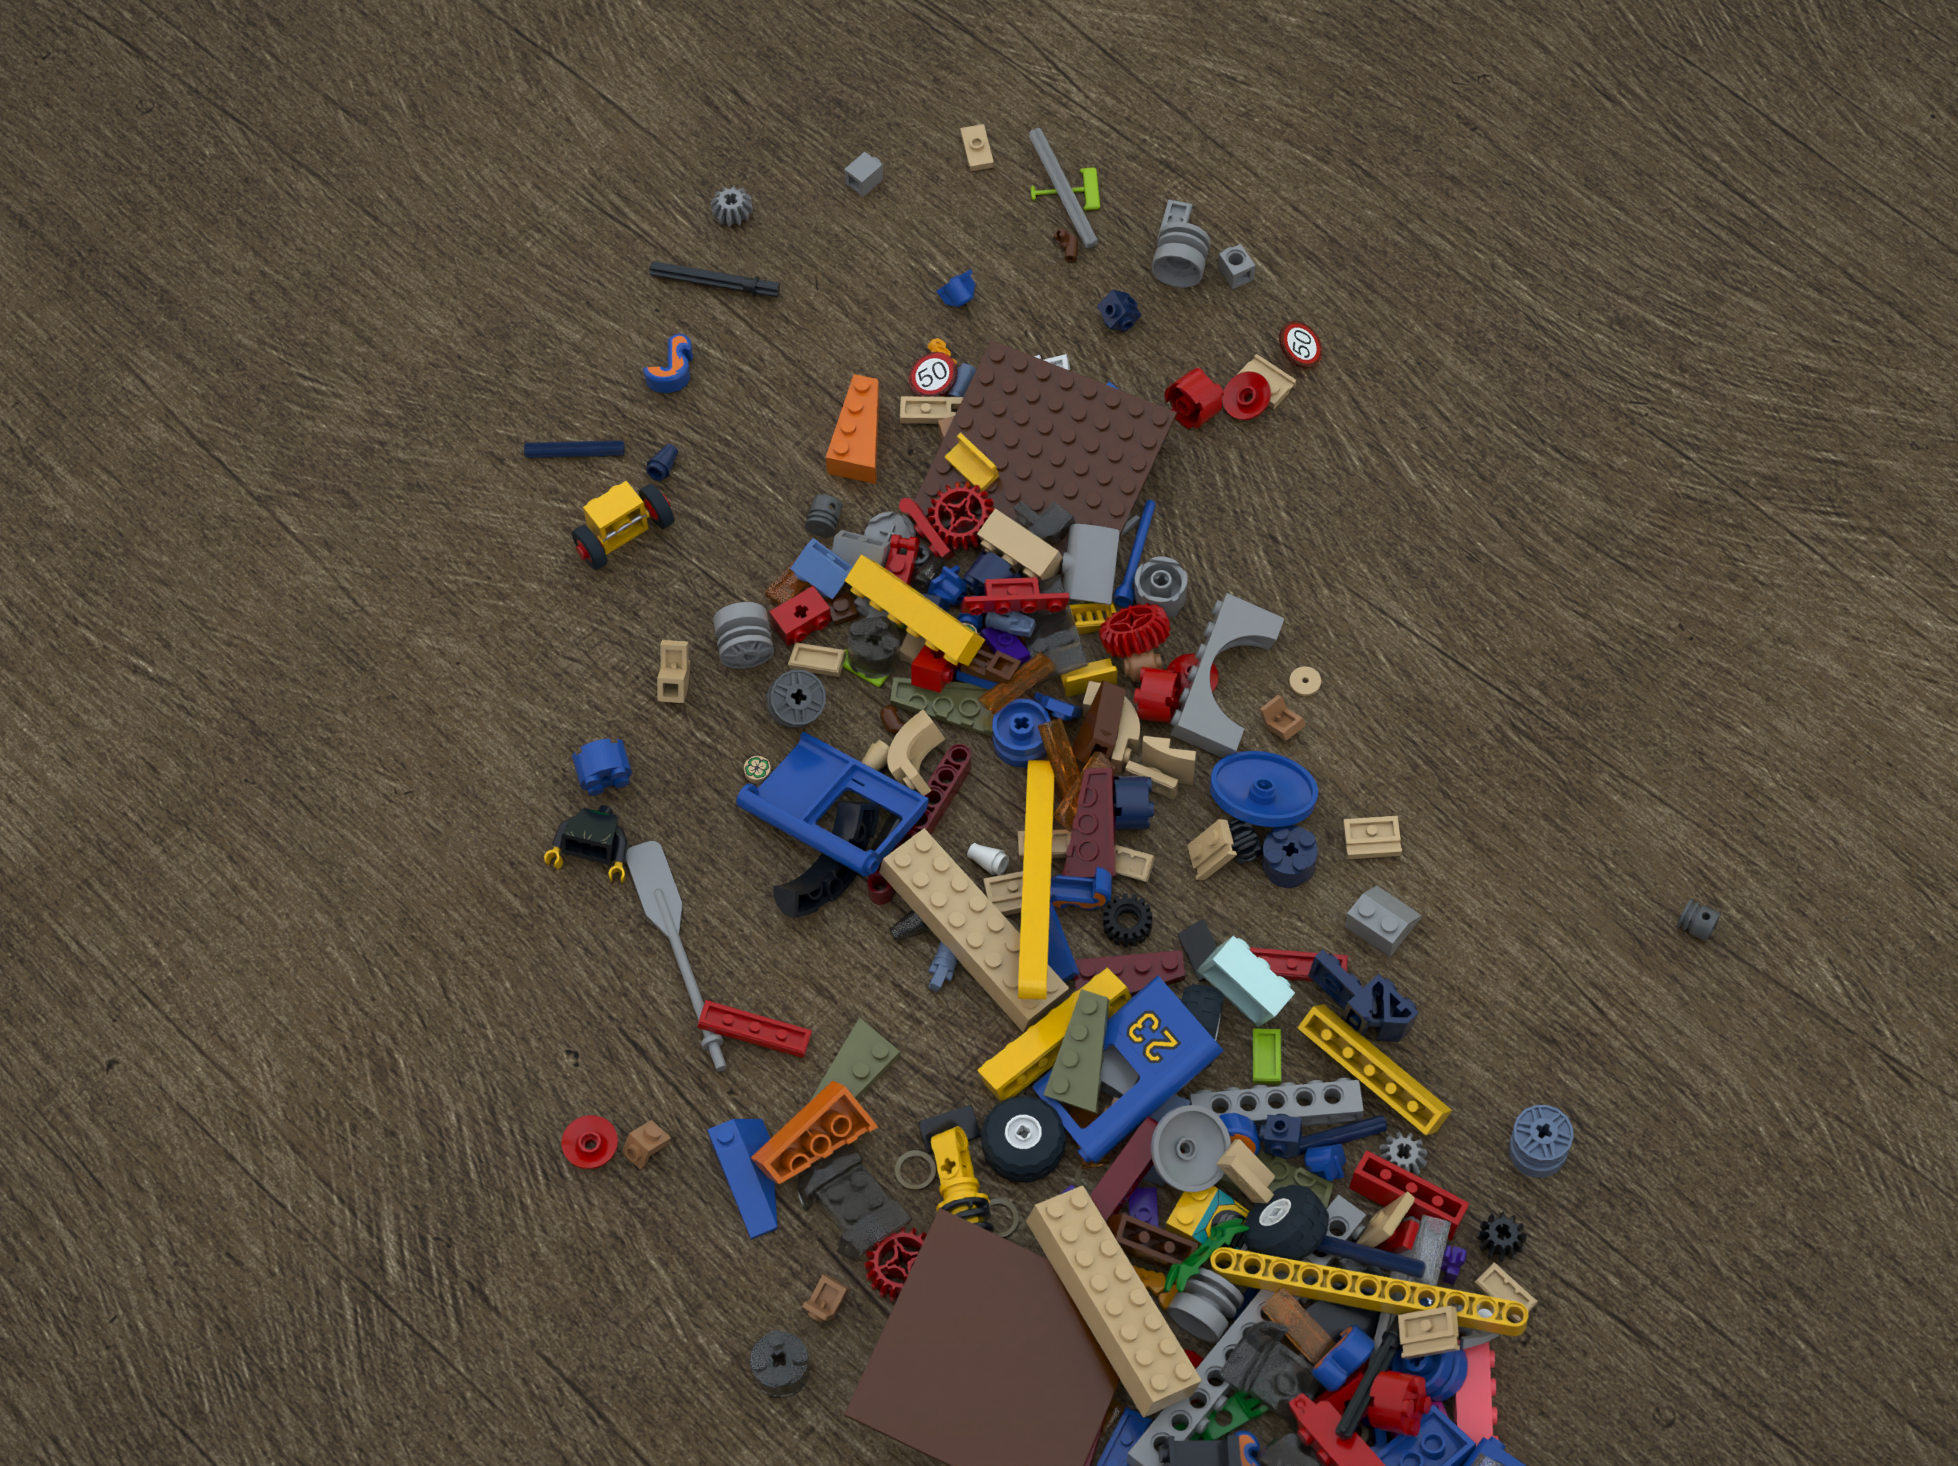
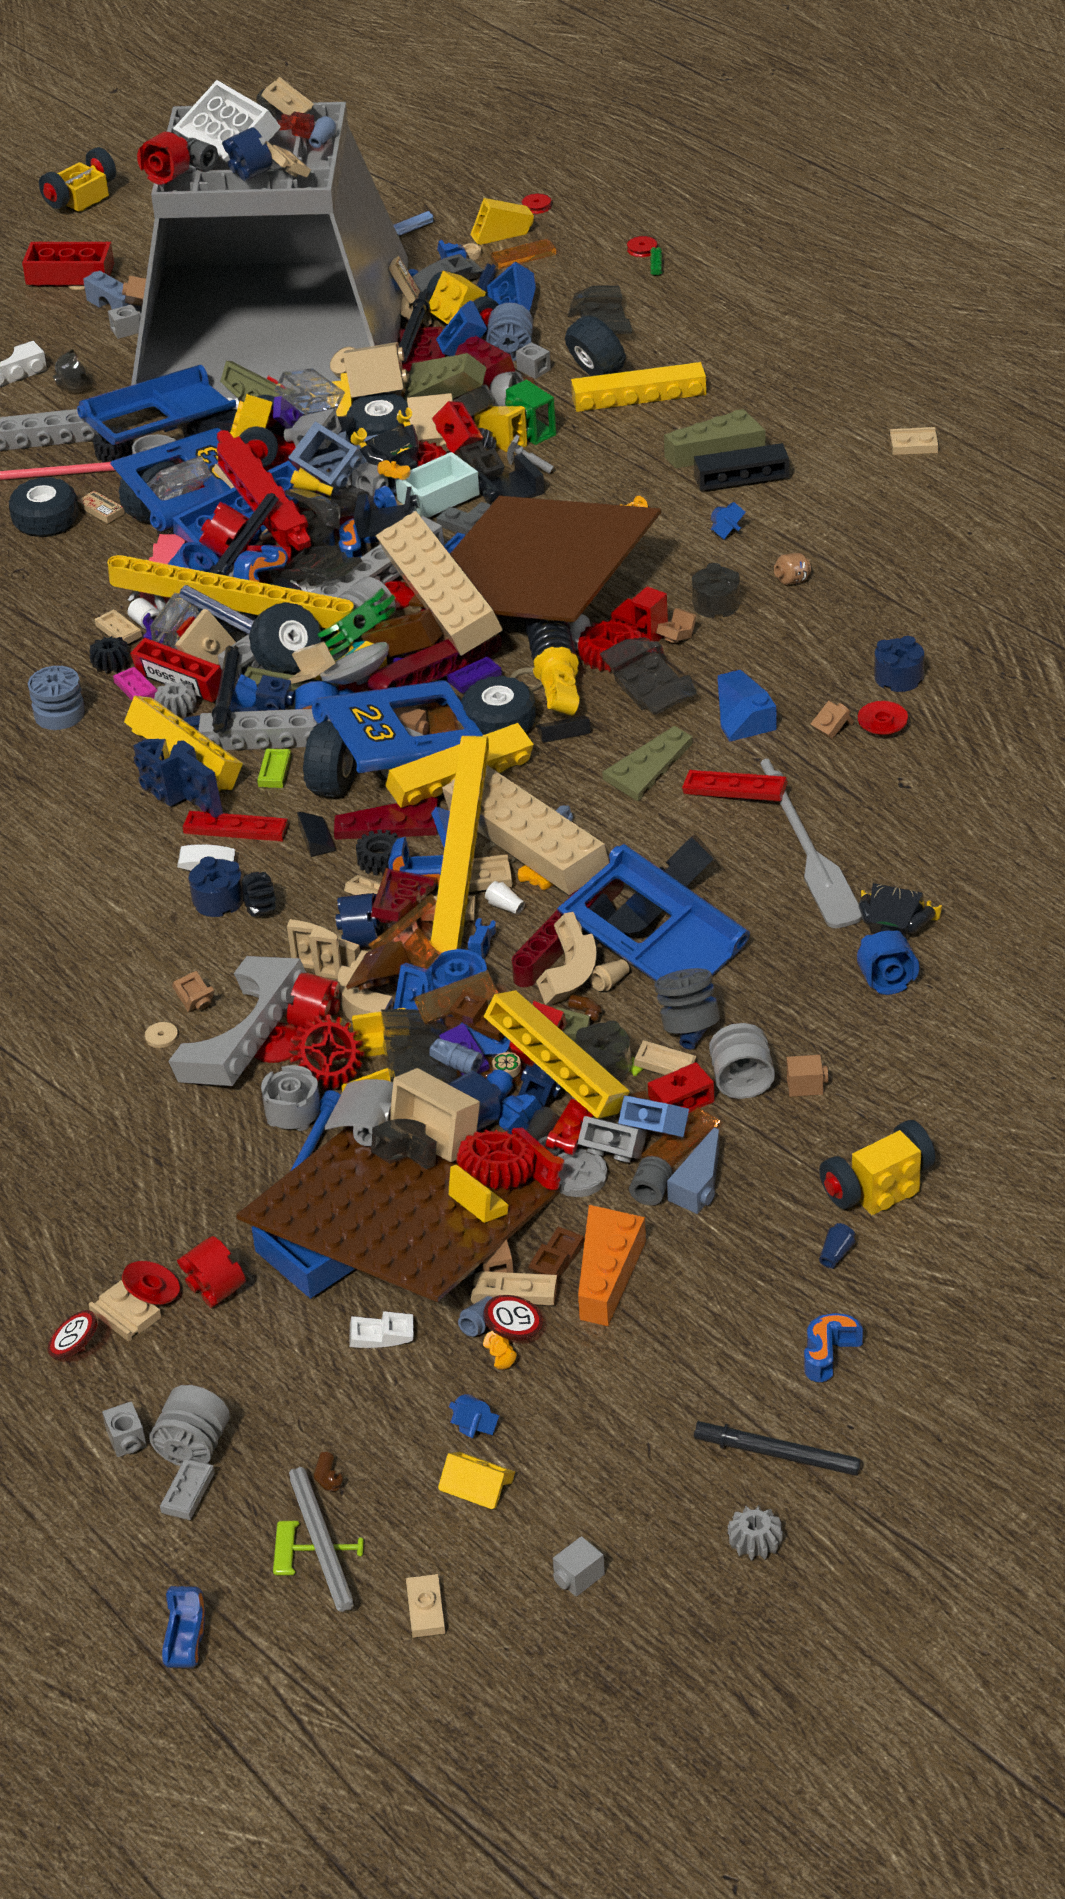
camera: 175 degrees left, 20 degrees down
dark blue axle [524,440,625,458] -> none
tan brick [657,640,690,703] -> none
tan tile [744,756,771,784] -> none
orange wedge [751,1081,878,1184] -> none
dark tan piece [895,1150,936,1190] -> none
red bracket [961,577,1070,615] -> none
olive wing [1043,989,1109,1114] -> none
dark blue brick [1097,290,1142,332] -> none
tan plate [1187,819,1237,881] -> none
light aqua piece [1197,936,1295,1027] -> none
blue dish [1209,751,1318,827] -> none
clear orange tile [1261,1287,1336,1366] -> none
tan plate [1343,816,1402,859] -> none
light grey slope [1345,886,1422,957] -> none
tan plate [1398,1306,1460,1359] -> none
none -> dark pink plate [113,667,158,700]
none -> blue animal [162,1586,205,1668]
none -> white slope [177,845,235,871]
none -> black axle [211,645,239,733]
none -> yellow panel [438,1452,515,1509]
none -> blue plate [468,918,496,960]
none -> reddish brown slope [528,1226,585,1278]
none -> red brick [611,586,668,647]
none -> sand blue slope [667,1128,719,1214]
none -> medium nougat head [774,553,811,585]
none -> medium nougat brick [786,1055,828,1097]
none -> dark blue brick [874,636,924,692]

